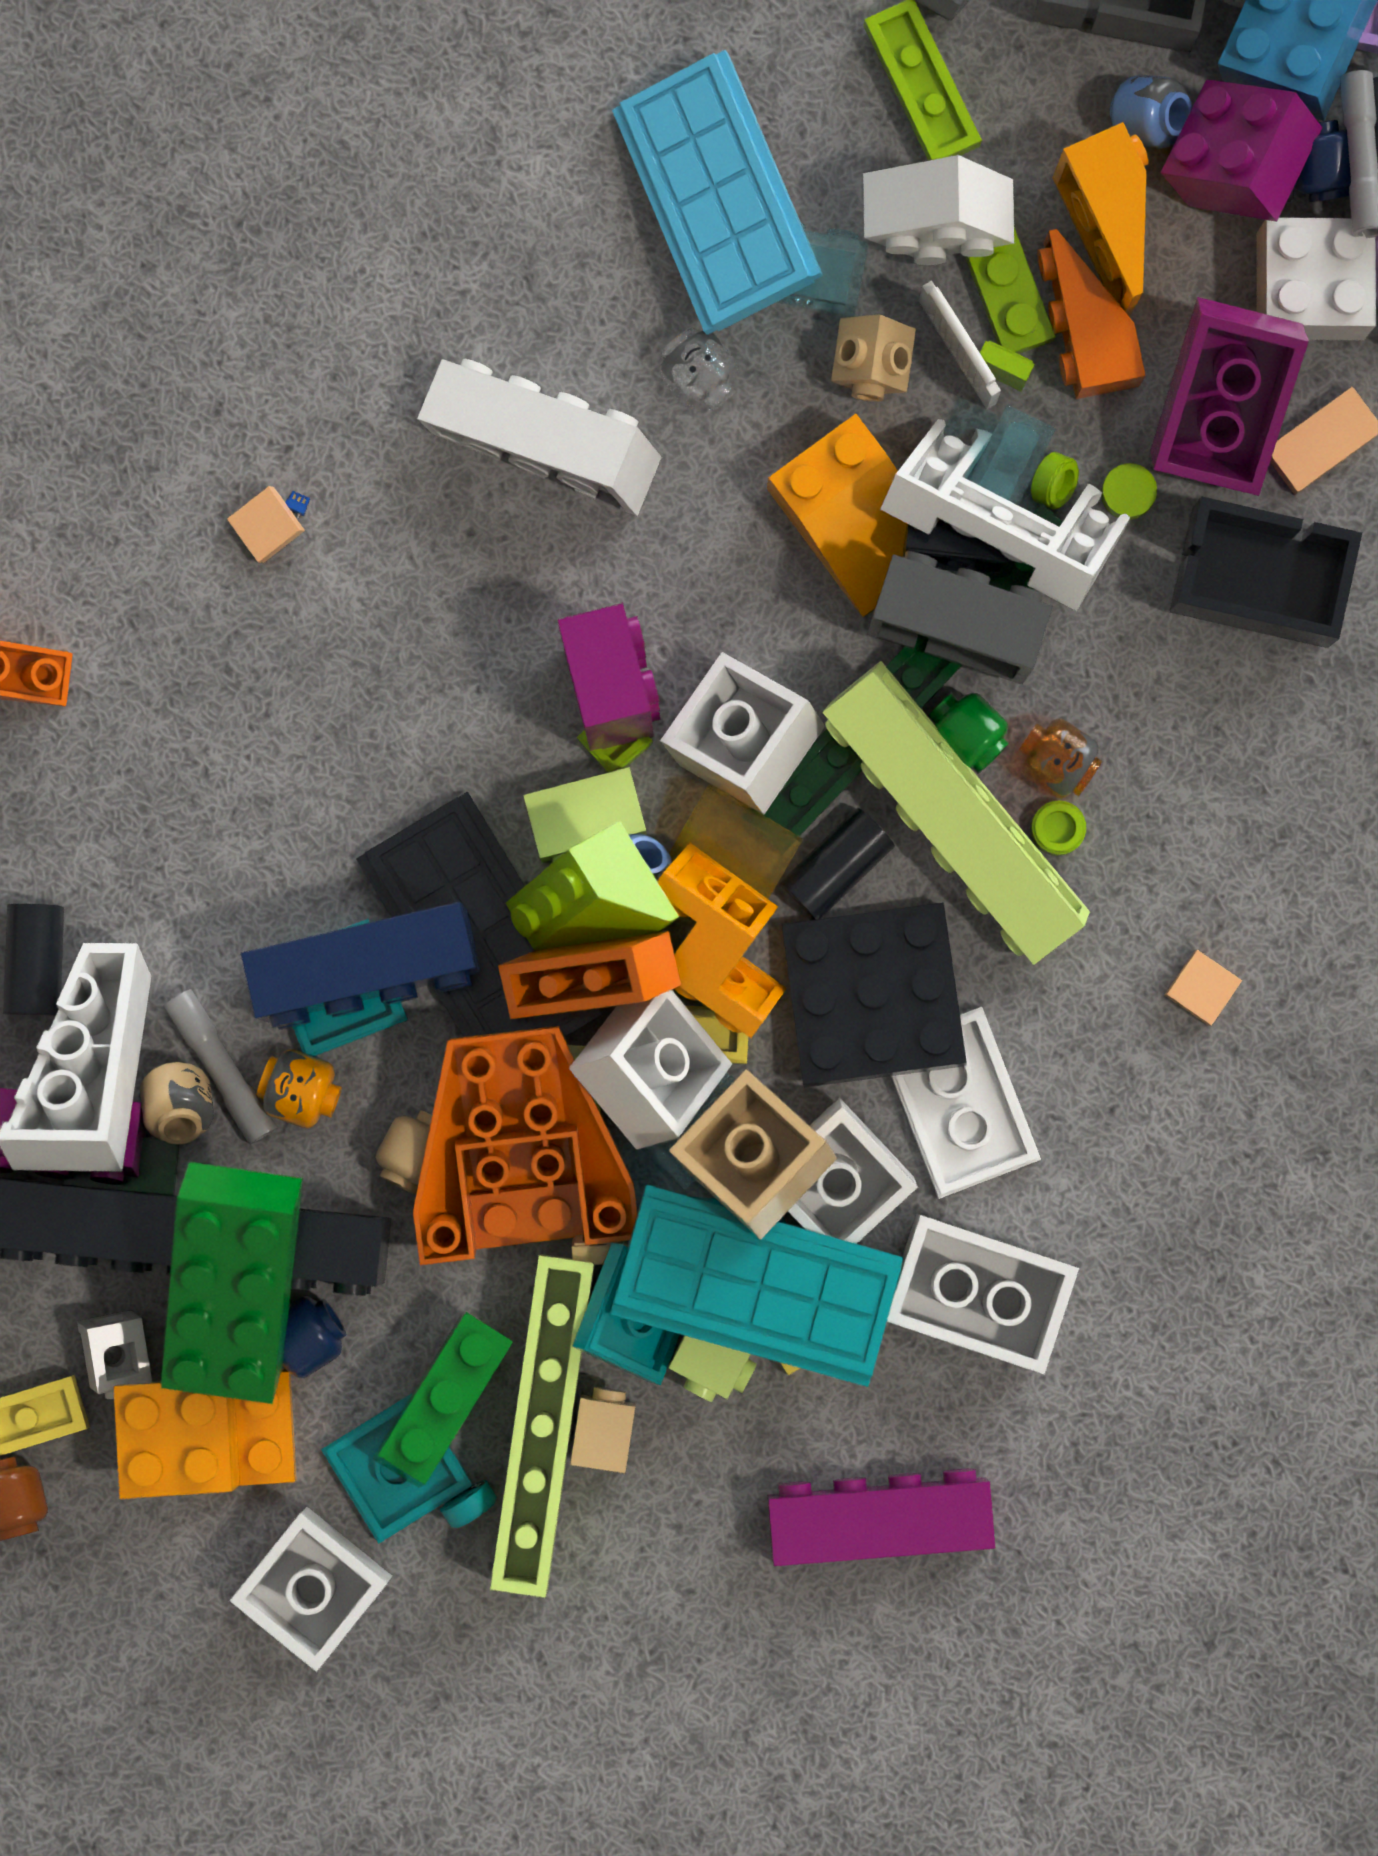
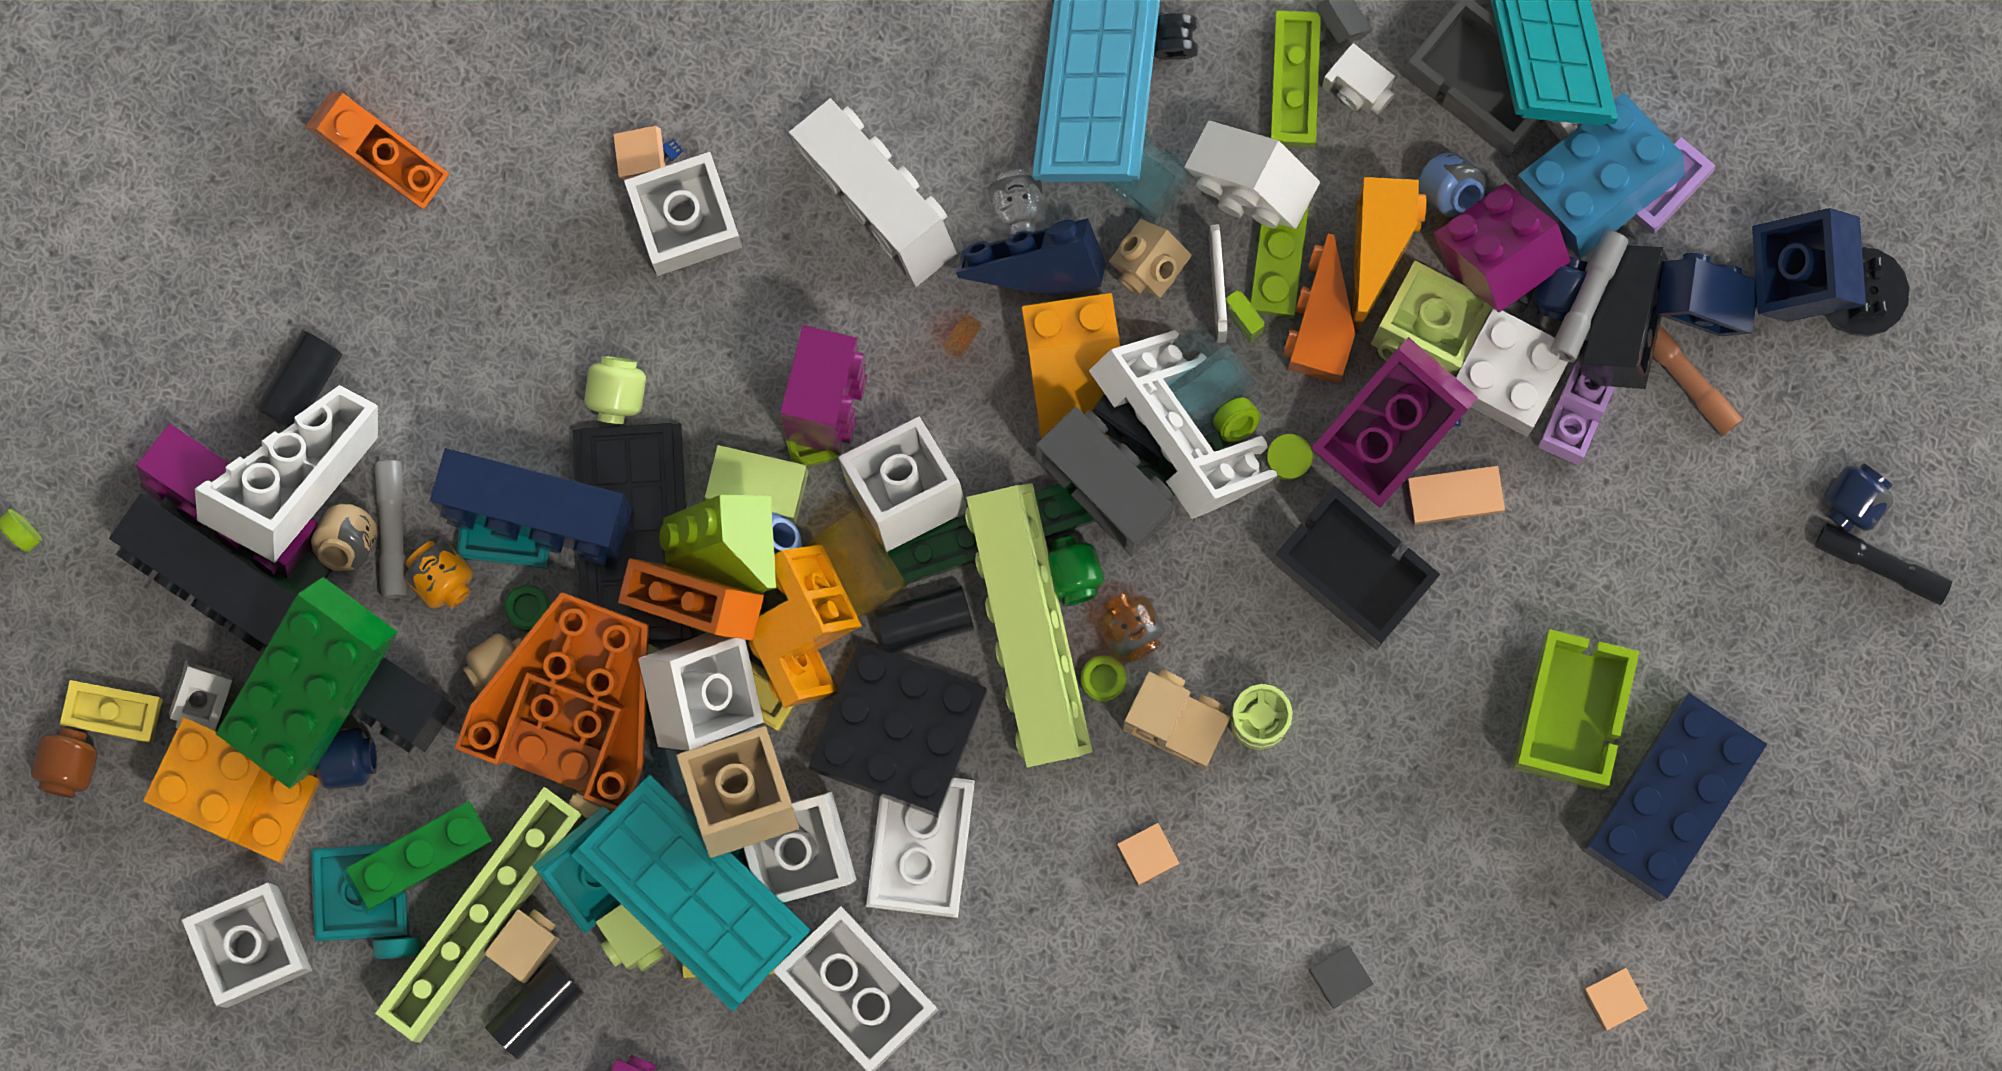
camera: 35 degrees right, 5 degrees down
none -> black brick [485,960,584,1059]
none -> green tile [504,585,551,631]
none -> yellowish green head [584,356,646,424]
none -> white brick [624,152,743,276]
none -> clear orange tile [944,314,982,360]
none -> dark blue slope [956,218,1106,297]
none -> tan brick [1123,669,1230,770]
none -> black wheel [1154,13,1198,60]
none -> yellowish green wheel [1230,684,1293,750]
none -> white brick [1322,43,1395,115]
none -> yellowish green plate [1371,260,1492,378]

